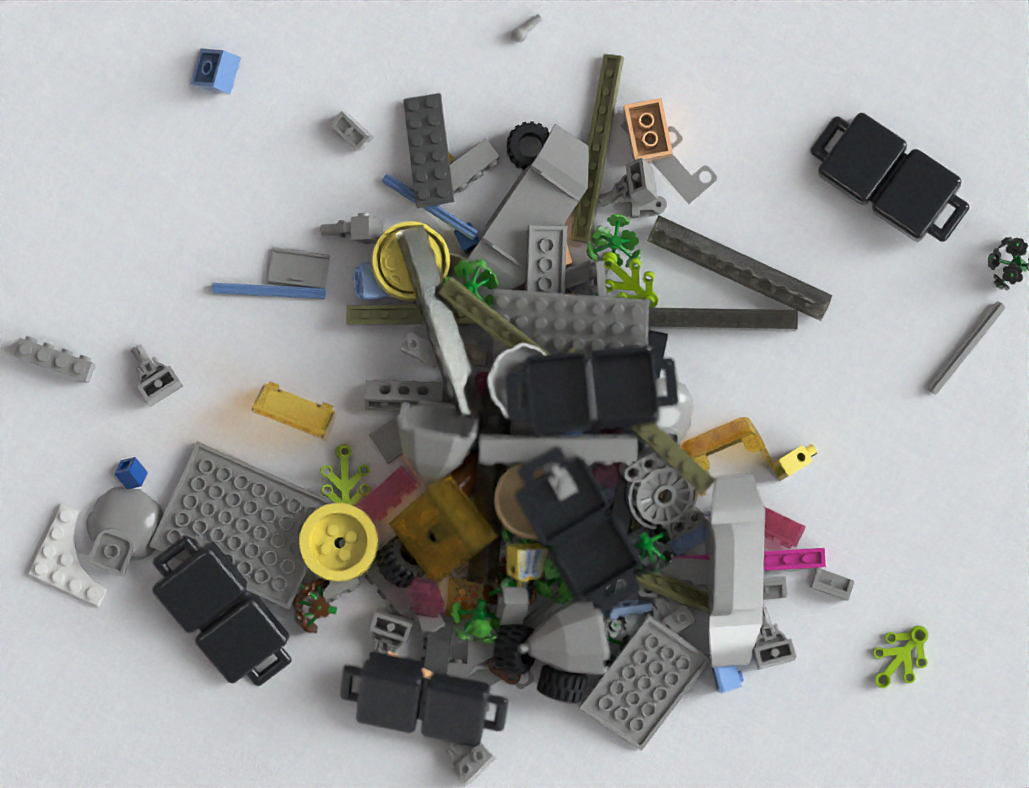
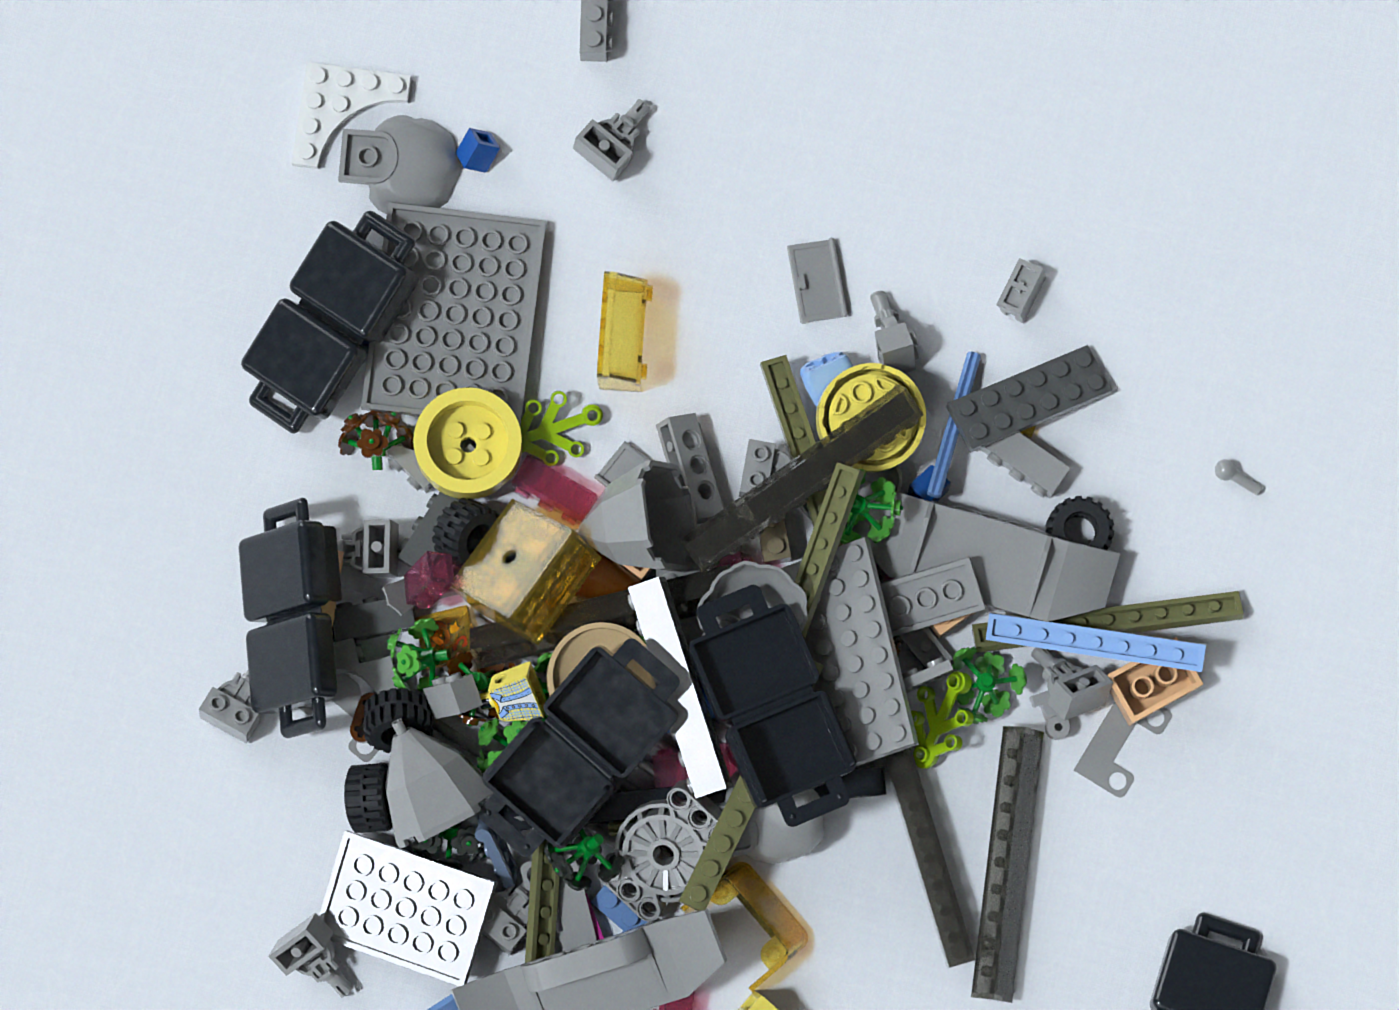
camera: 75 degrees right, 5 degrees down
medium blue slope [190,49,241,94] -> none
medium blue axle [212,283,326,299] -> none
light grey hinge [542,461,578,500] -> none
none -> light grey brick [268,913,354,998]
none -> light blue plate [986,613,1206,672]

